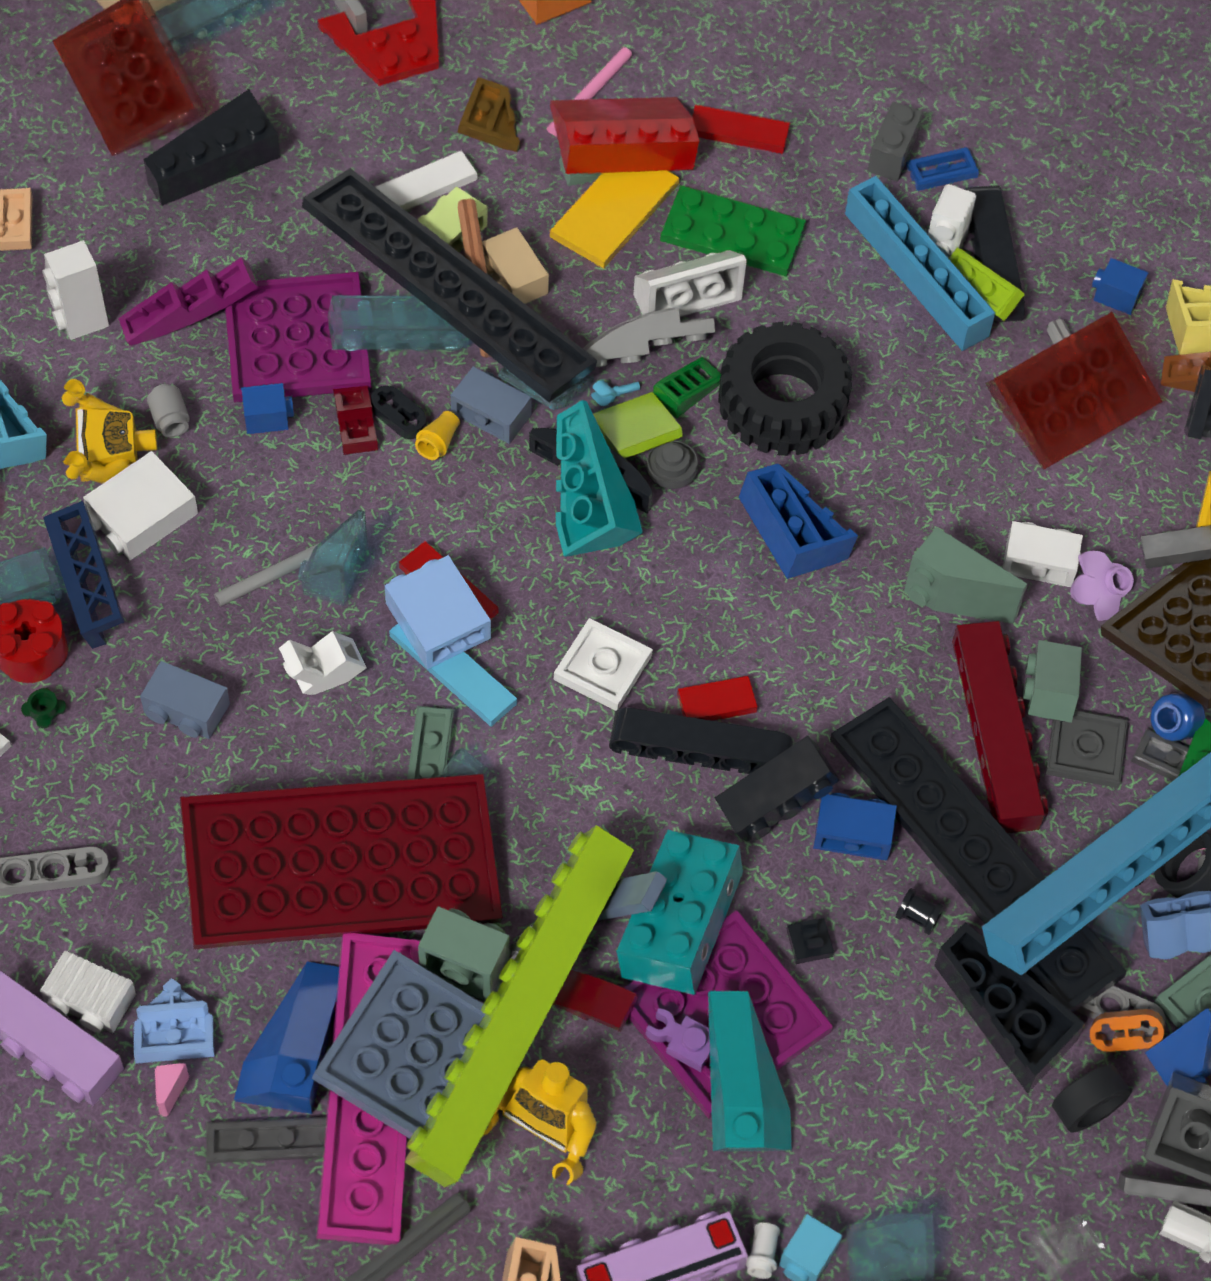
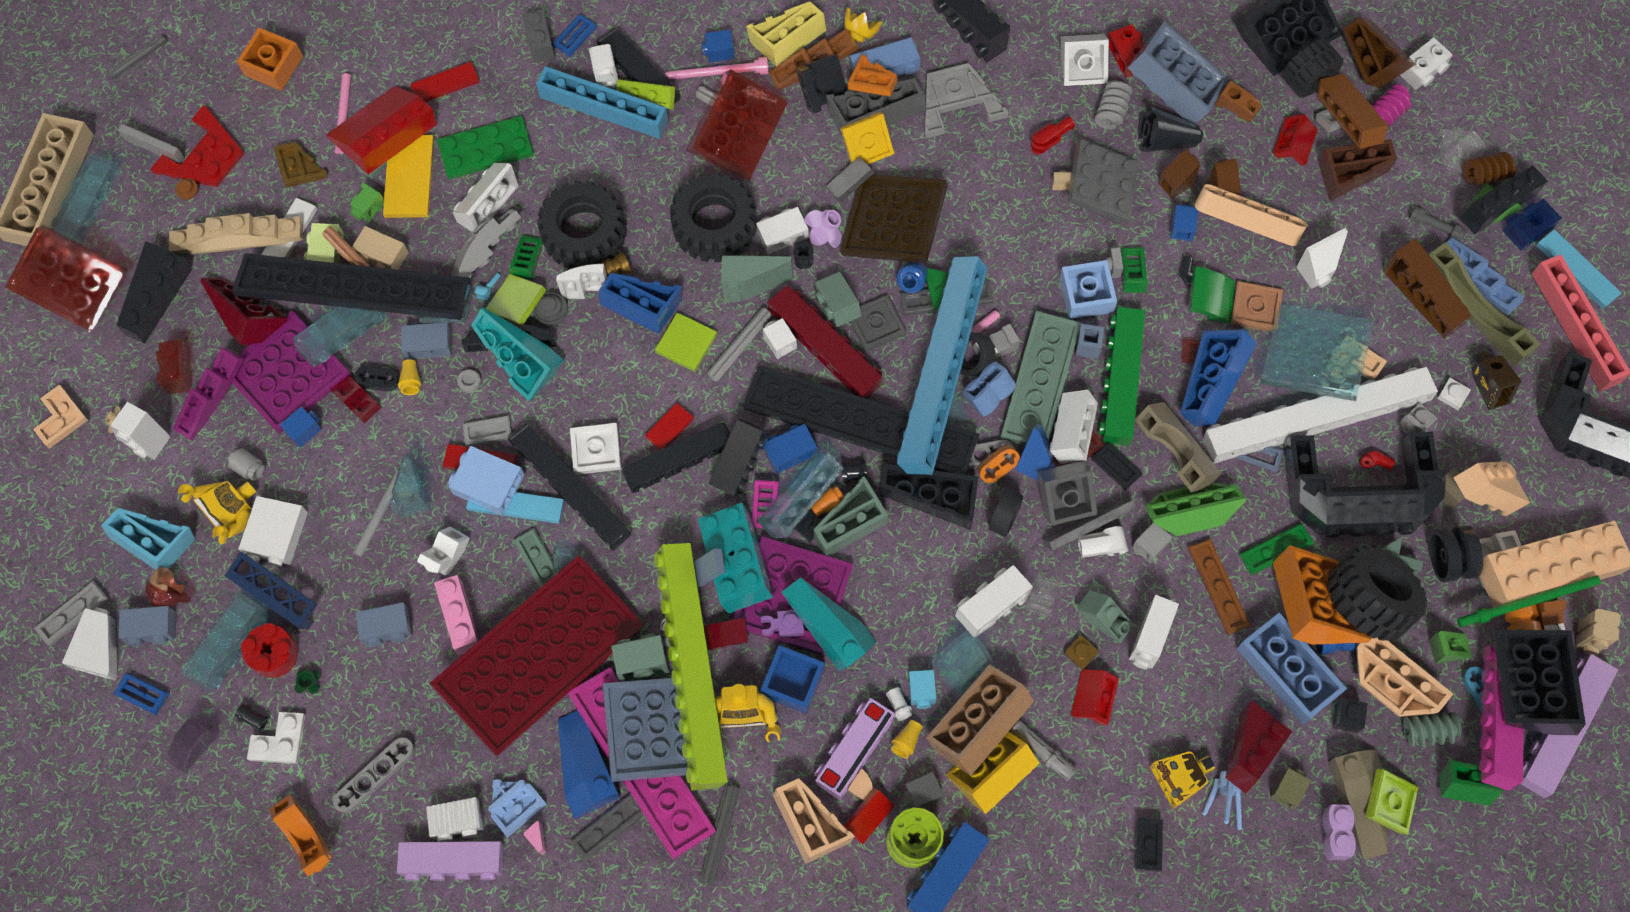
camera: 30 degrees left, 10 degrees up
none -> clear red brick [156,339,192,394]
none -> tan piece [169,213,303,255]
none -> dark orange plate [175,178,198,200]
none -> dark red wedge [201,278,287,345]
none -> bright green brick [349,183,384,223]
none -> bright pink brick [434,575,480,656]
none -> light grey tile [457,369,481,393]
none -> light grey tile [463,415,512,447]
none -> black beam [507,423,631,551]
none -> white slope [556,264,607,299]
none -> pearl gold wheel [602,252,632,276]
none -> lime tile [655,313,717,372]
none -> bright pink piece [664,56,769,80]
none -> black tyre [670,172,757,263]
none -> light grey axle [708,308,772,381]
none -> dark pink slope [752,480,780,529]
none -> clear light blue brick [757,452,843,538]
none -> blue piece [760,645,825,714]
none -> white brick [763,318,797,359]
none -> black bush [793,242,814,269]
none -> orange cone [810,485,844,517]
none -> sand green wedge [814,476,888,556]
none -> white wedge [955,565,1033,638]

